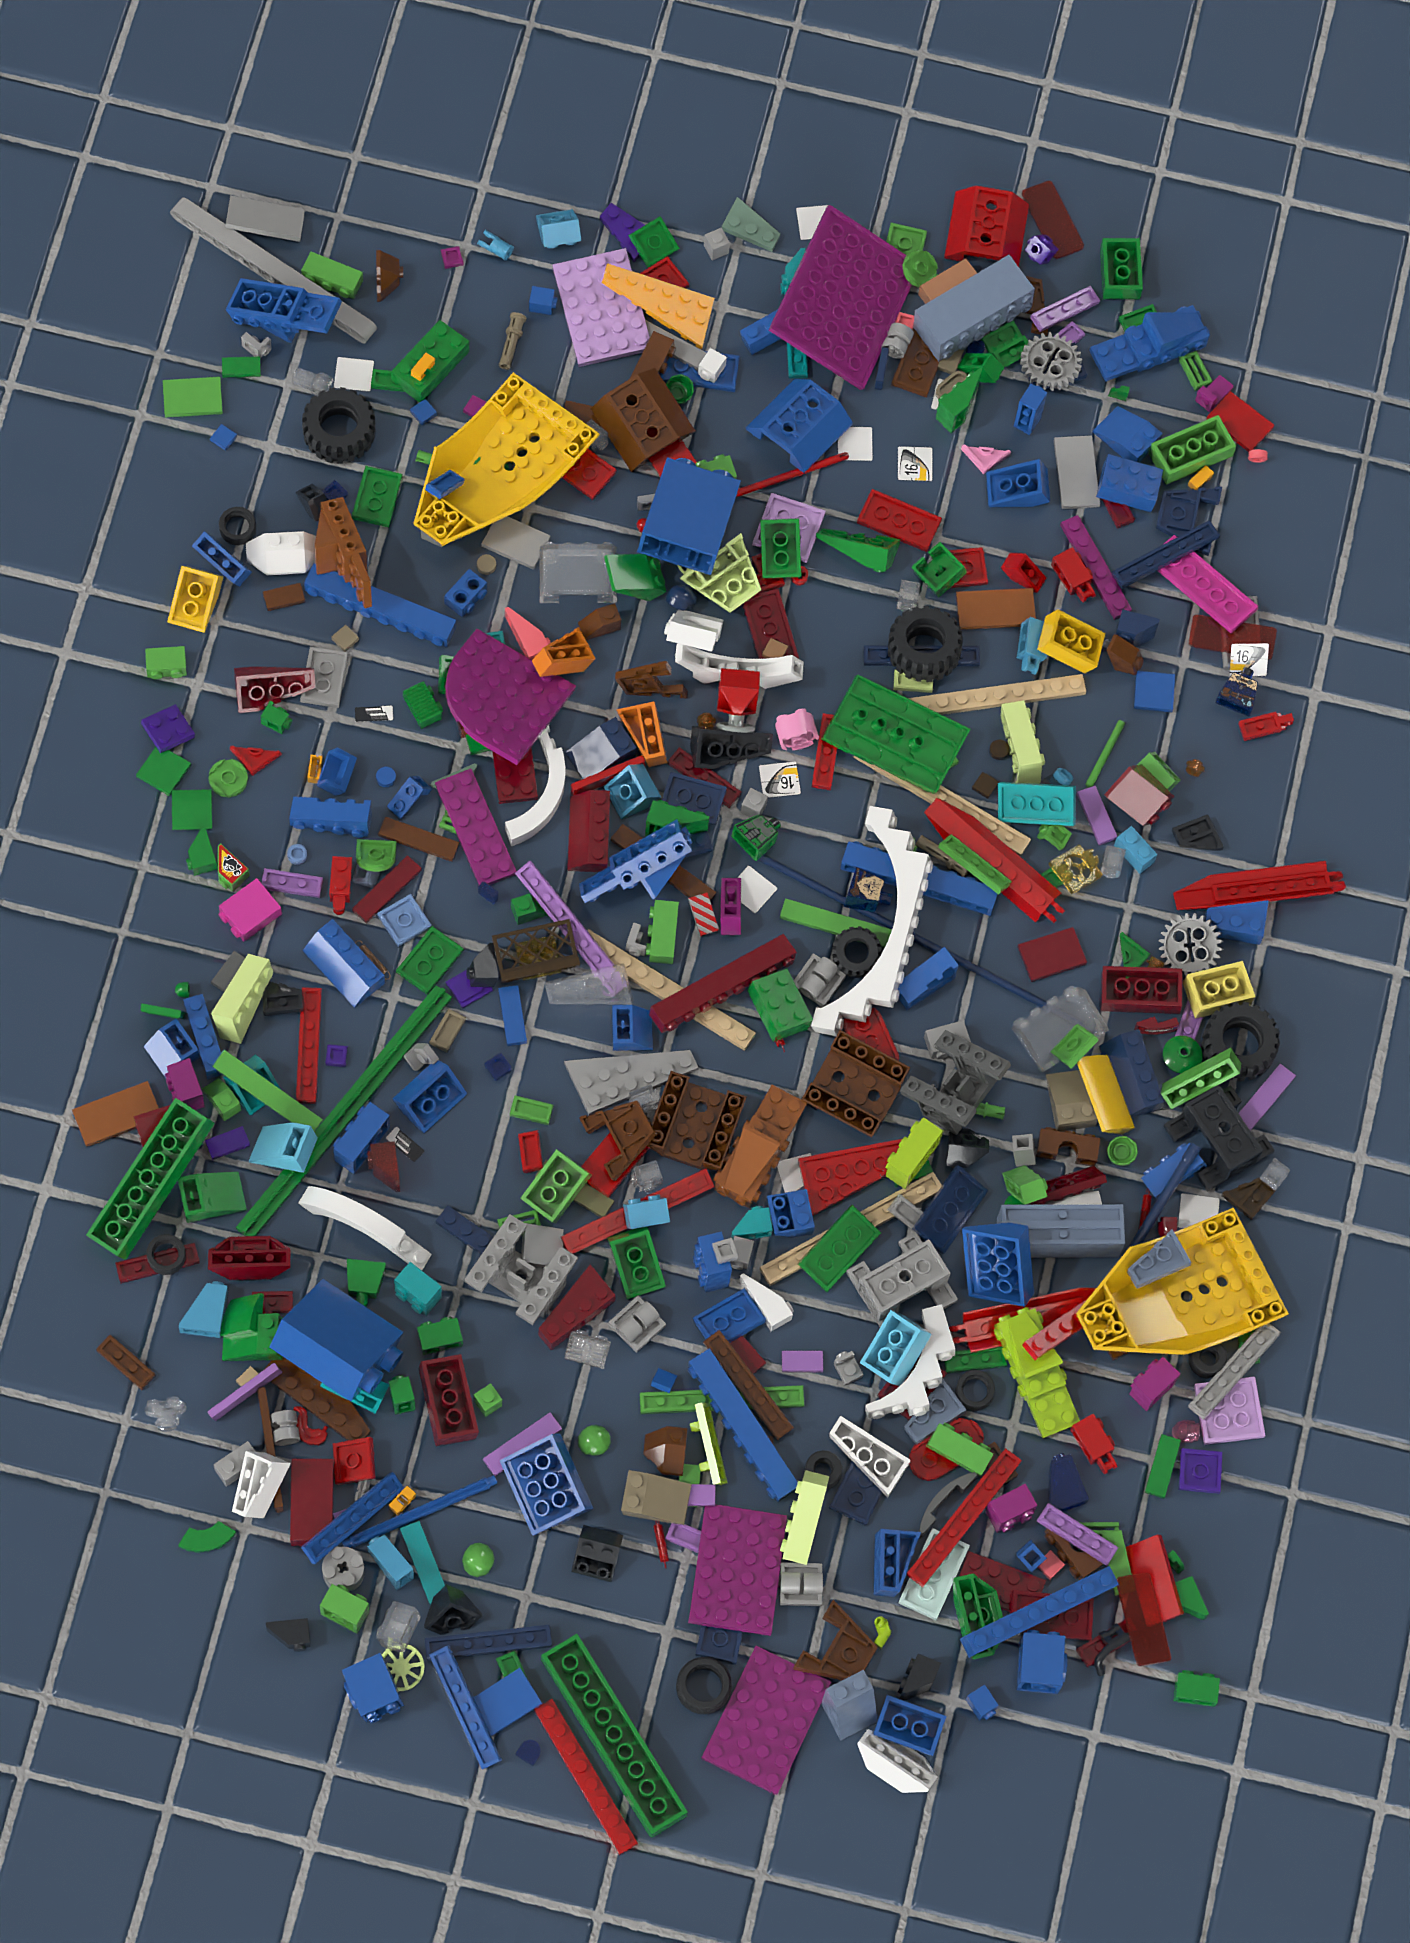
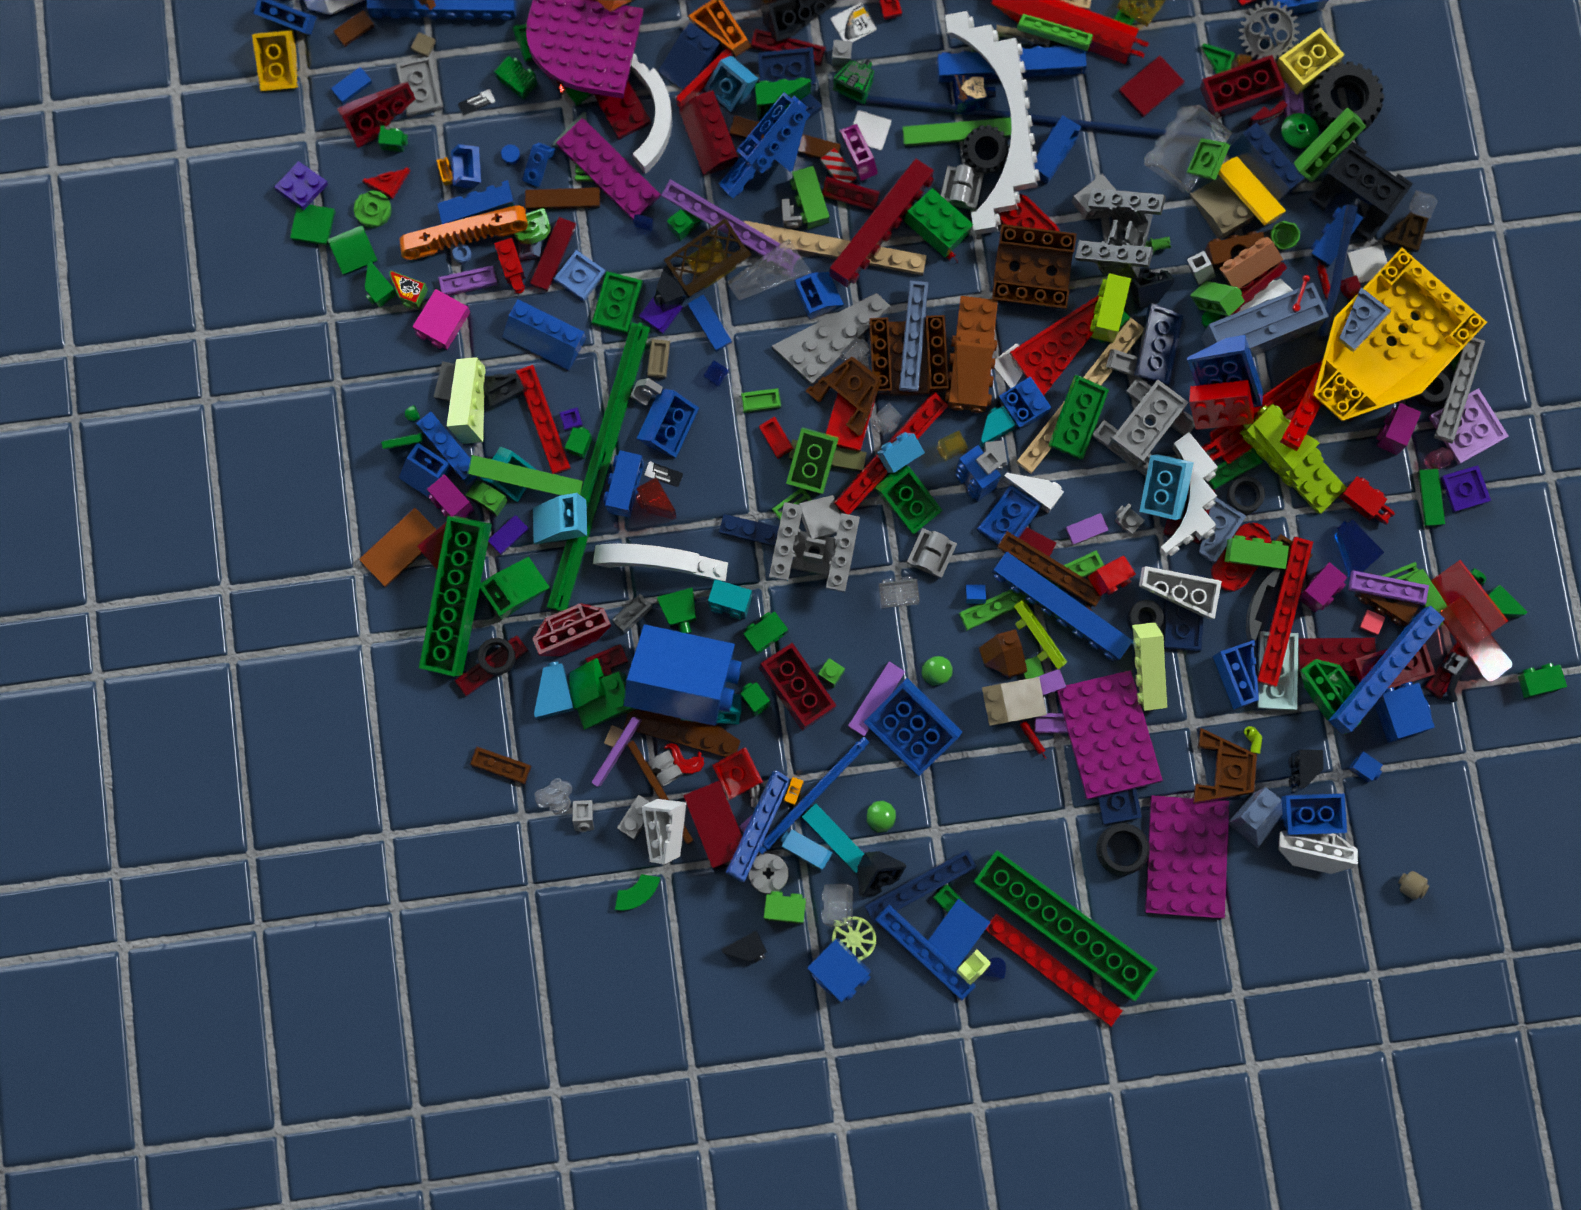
camera: 15 degrees left, 10 degrees up
bright green brick [145,646,187,679] -> none
medium nougat piece [355,940,390,980] -> none
dark red wedge [538,1265,616,1350] -> none
black slope [571,1525,624,1582] -> none
light grey plate [780,1563,823,1606] -> none
blue brick [1016,1540,1047,1572] -> none
medium lavender tile [1238,1064,1296,1131] -> none
none -> blue tile [331,67,372,104]
none -> orange gear [399,205,528,260]
none -> green brick [565,427,592,459]
none -> light grey bracket [573,800,594,832]
none -> dark grey hinge [612,594,653,634]
none -> dark red tile [822,177,880,211]
none -> sand blue tile [899,280,929,392]
none -> clear yellow brick [937,431,968,461]
none -> yellowish green panel [957,950,991,985]
none -> red brick [1088,555,1136,596]
none -> red brick [1189,380,1254,430]
none -> nougat brick [1219,237,1283,288]
none -> red hinge [1292,275,1310,312]
none -> dark tan head [1398,871,1430,900]

